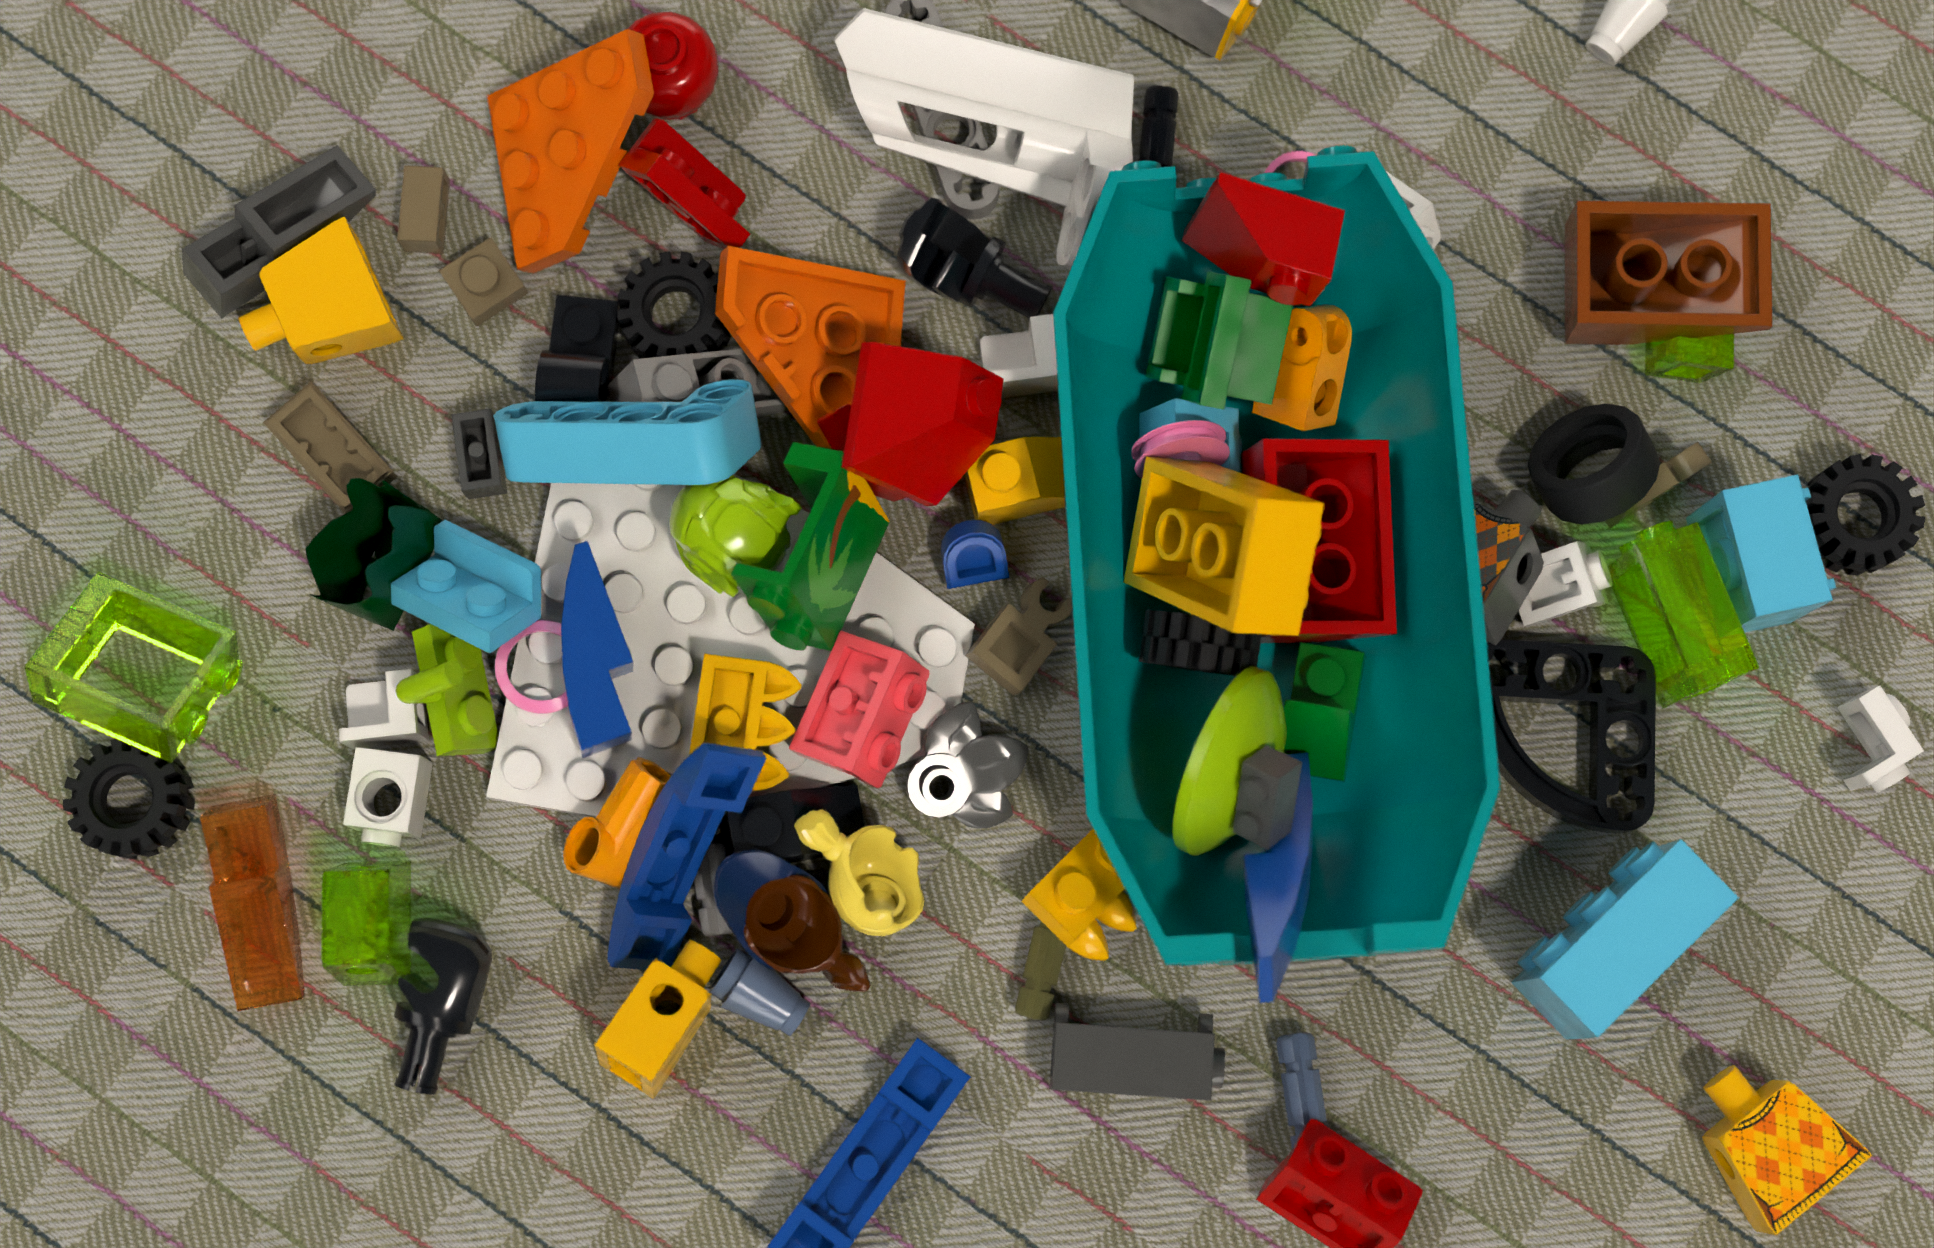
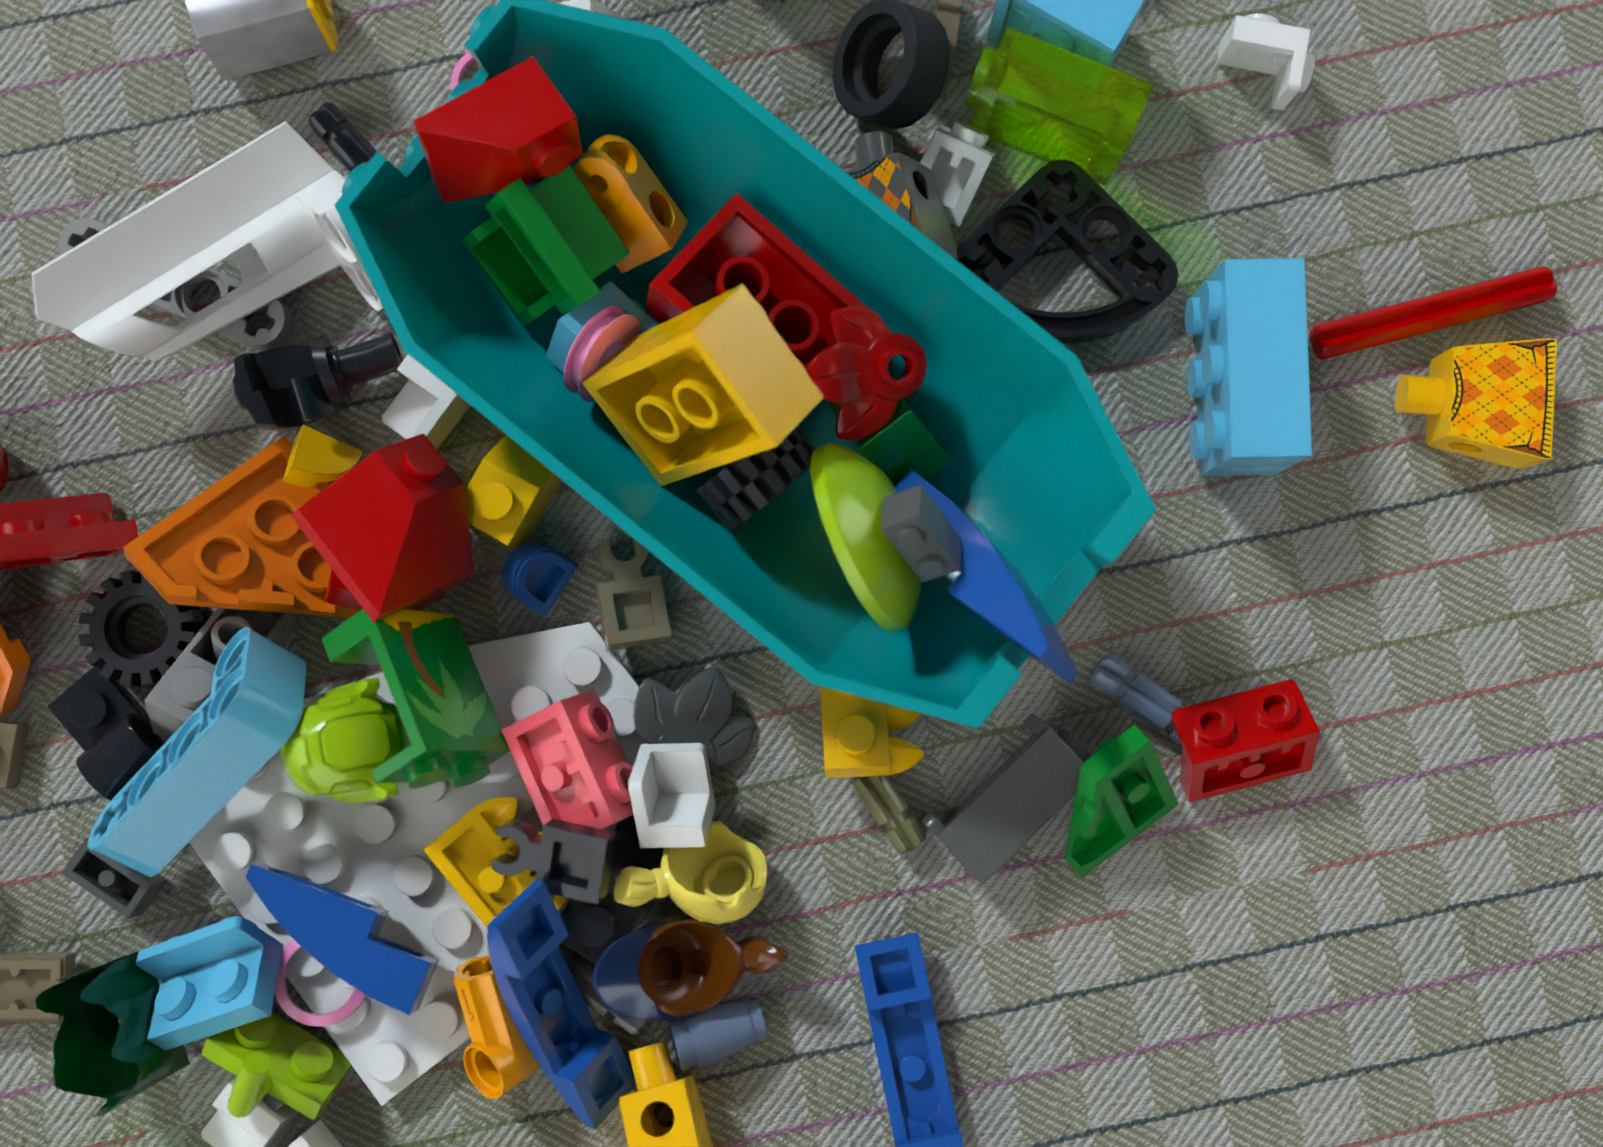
camera: 45 degrees left, 5 degrees up
none -> yellow tile [283,425,362,488]
none -> black plate [492,819,616,904]
none -> white panel [628,743,716,848]
none -> red plate [805,306,927,441]
none -> green wing [1064,724,1179,878]
none -> red axle [1309,266,1557,360]

